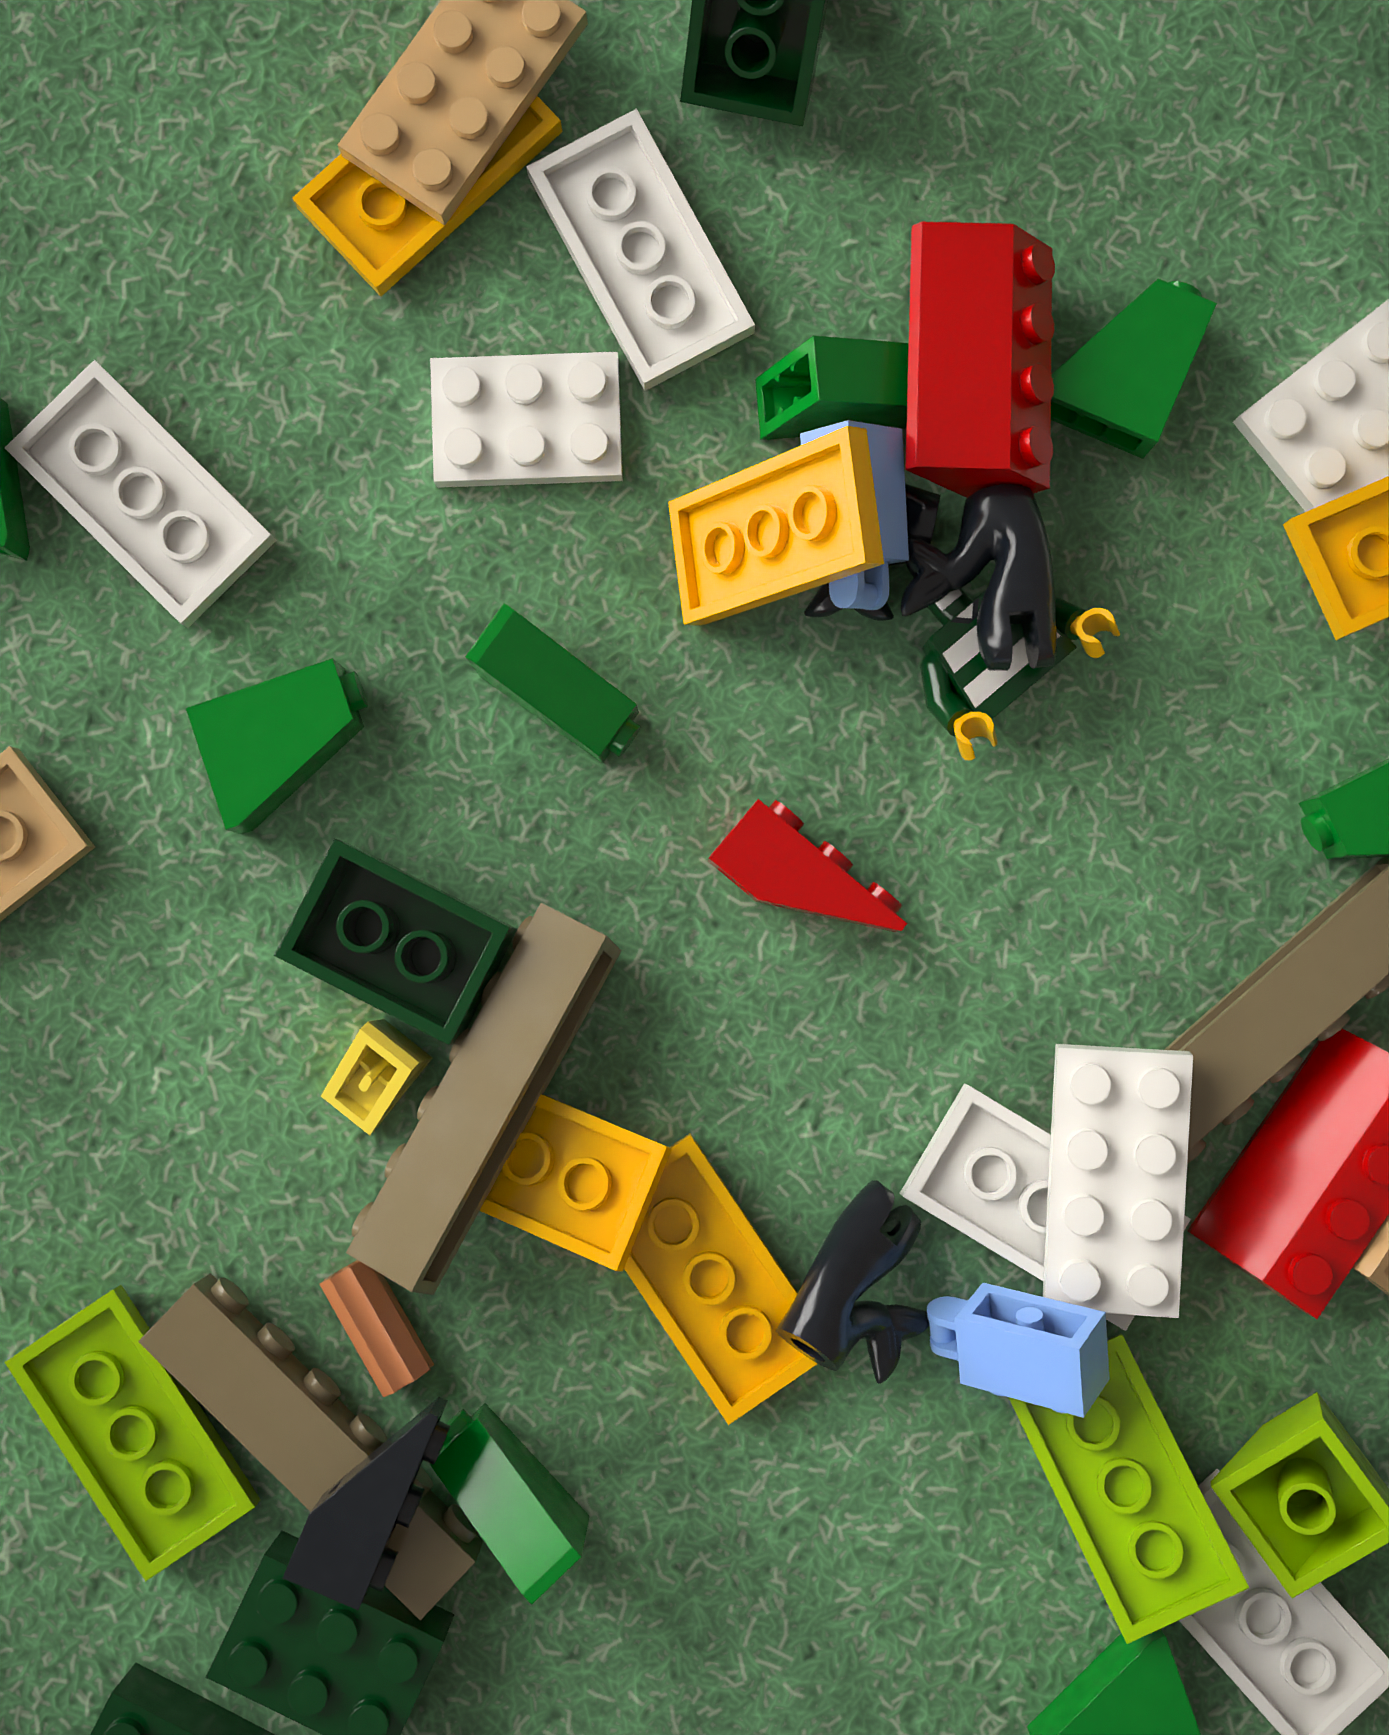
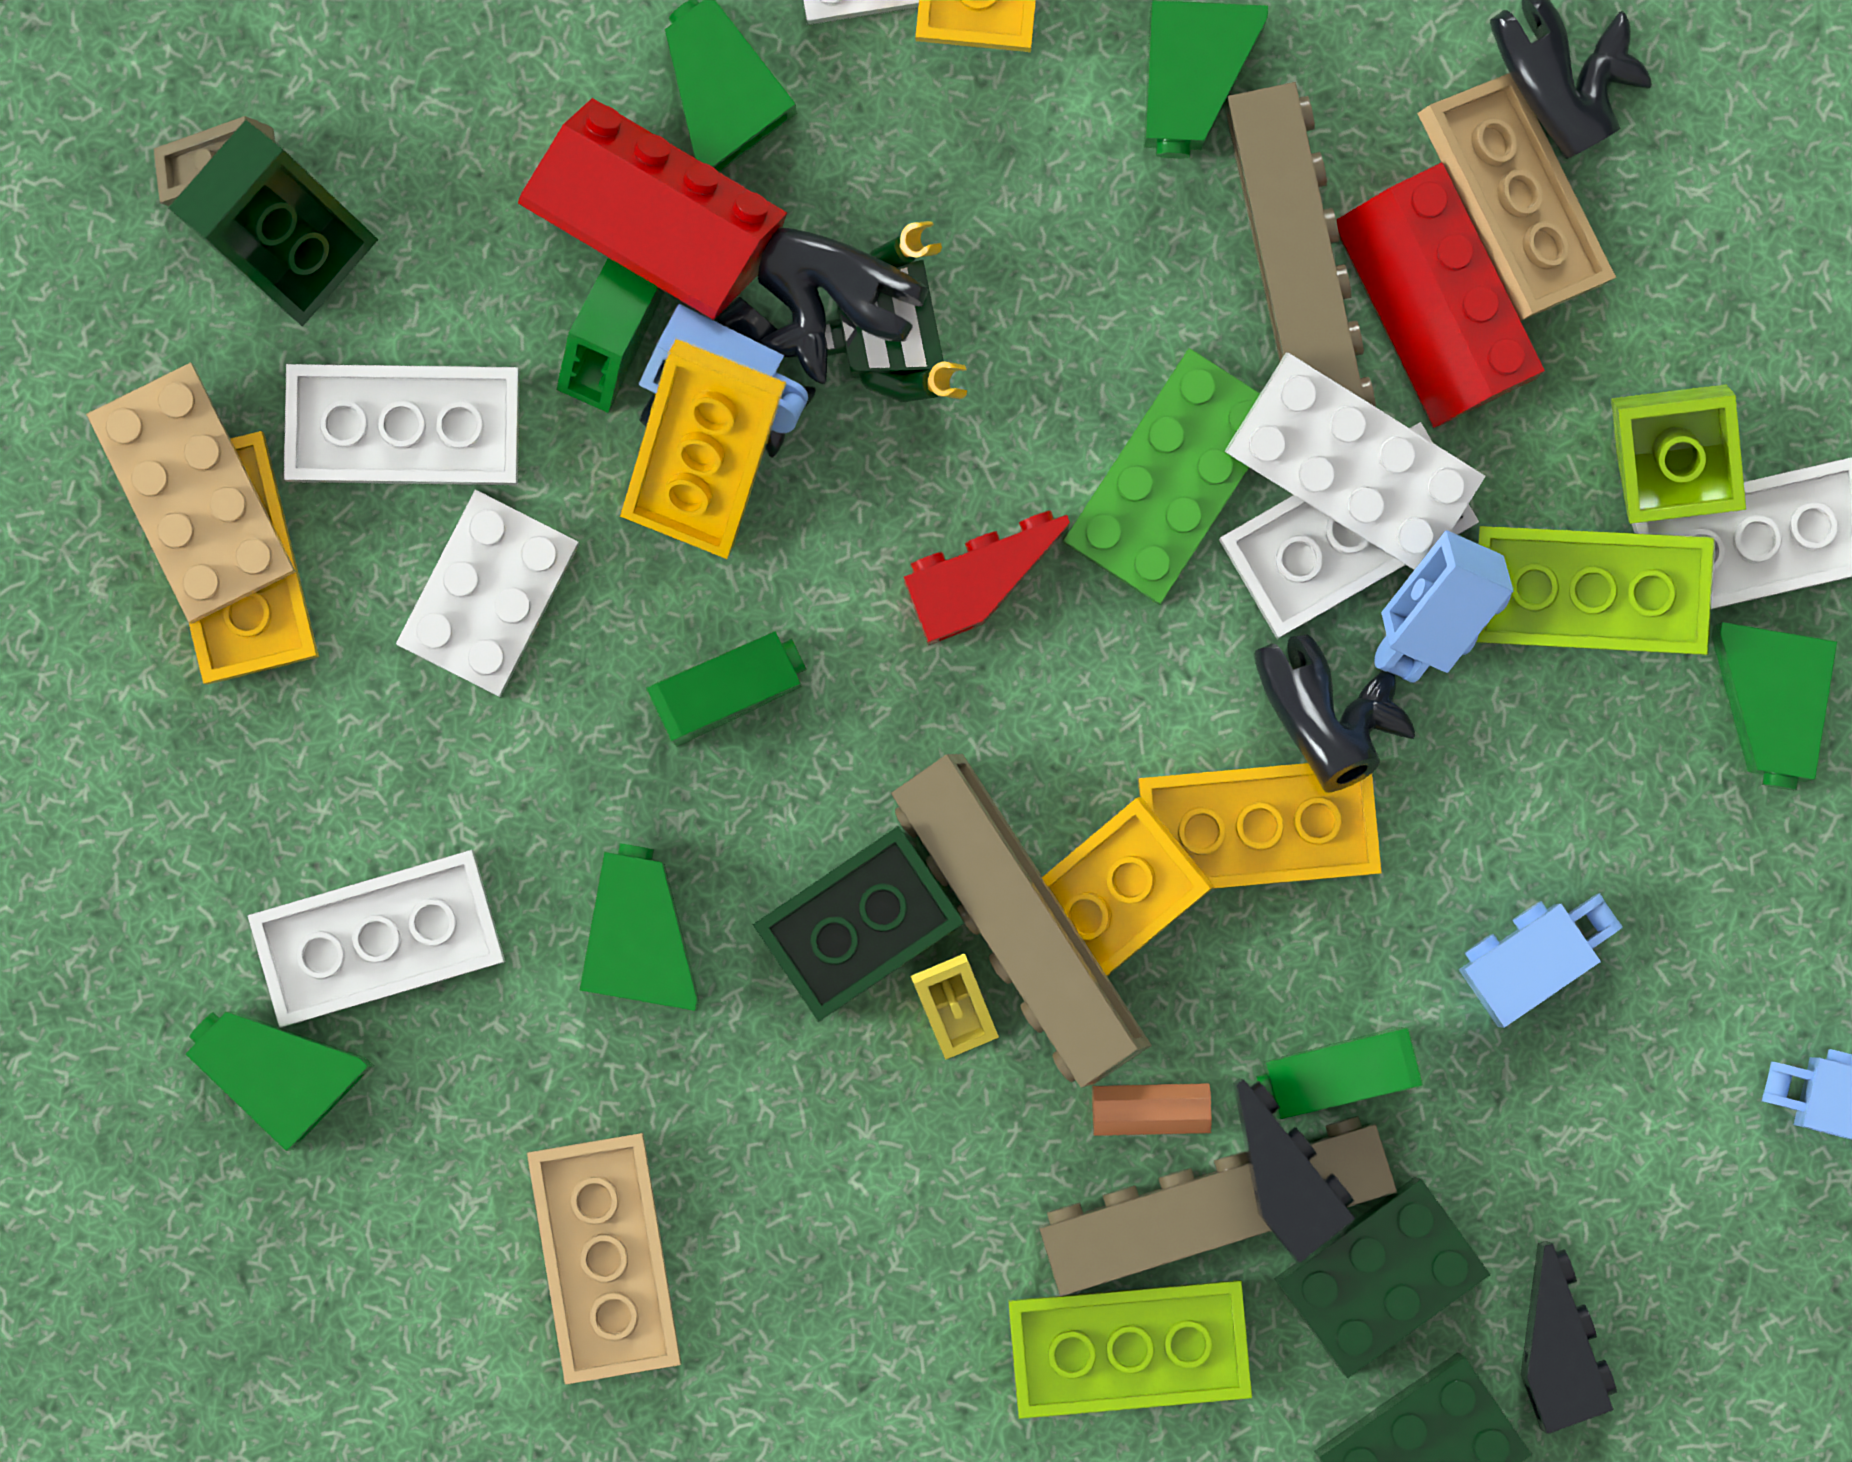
camera: 65 degrees left, 0 degrees up
none -> bright green plate [1063,348,1260,605]
none -> light blue brick [1459,893,1623,1027]

